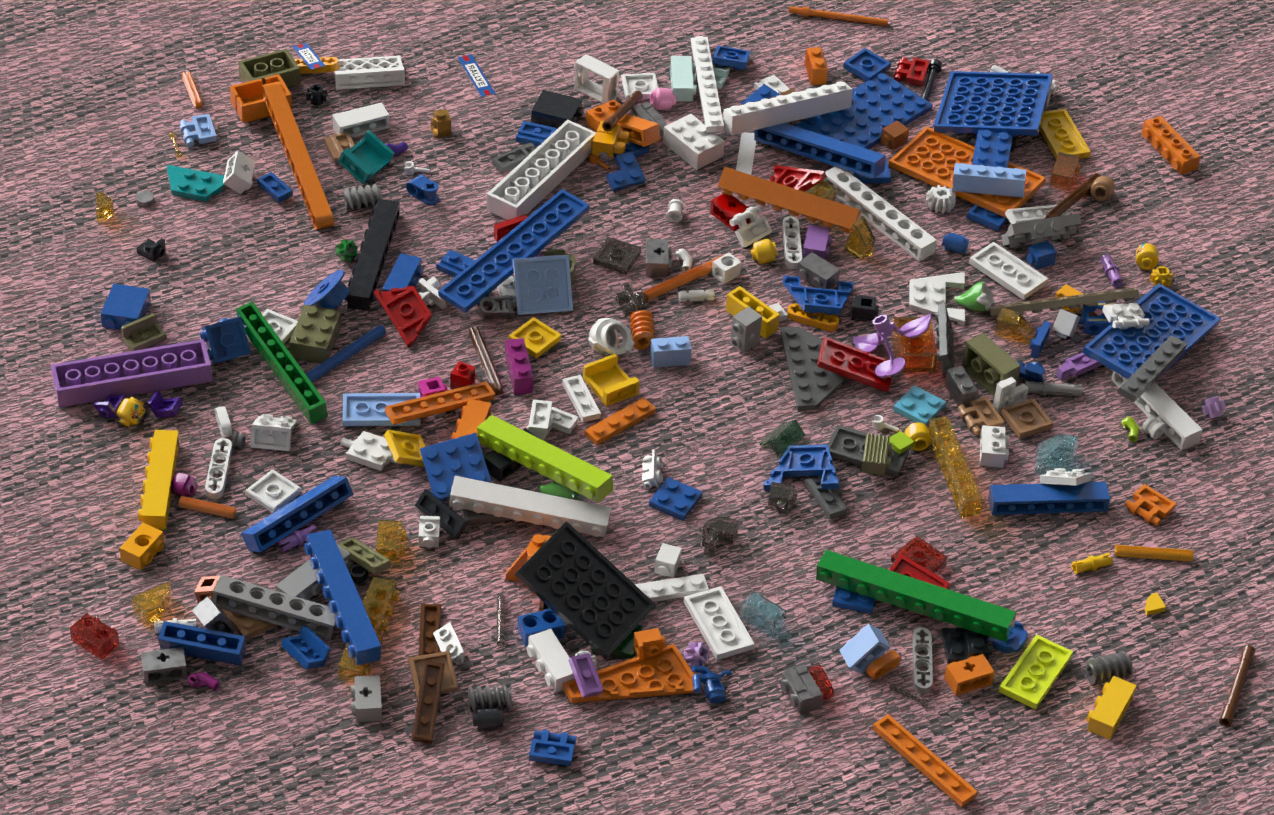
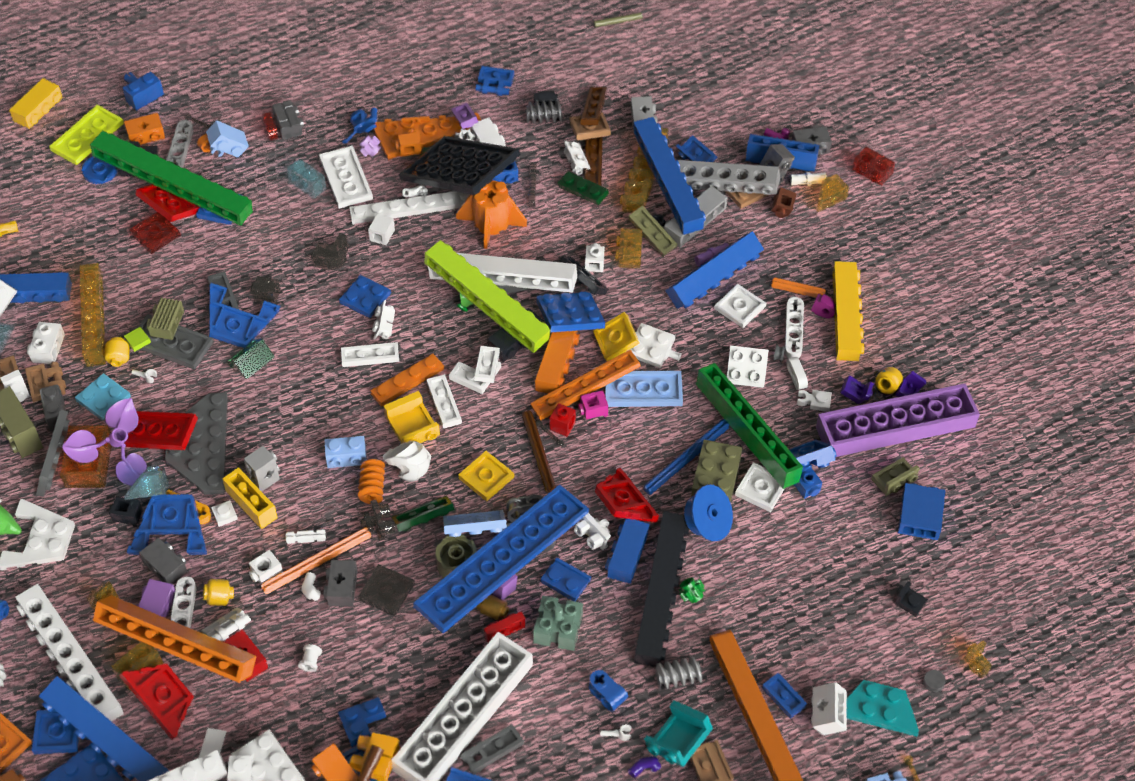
camera: 175 degrees left, 10 degrees up
light orange brick [120,523,165,570] -> none
magenta brick [505,338,533,395] -> none
orange plate [872,714,978,807] -> none
flat silver piece [1086,651,1133,684] -> none
none -> blue brick [123,71,164,111]
none -> clear light blue slope [124,465,170,500]
none -> white plate [341,342,399,367]
none -> dark green plate [391,495,455,532]
none -> sand green brick [533,595,583,651]
none -> dark green plate [557,171,609,205]
none -> white plate [797,390,832,412]

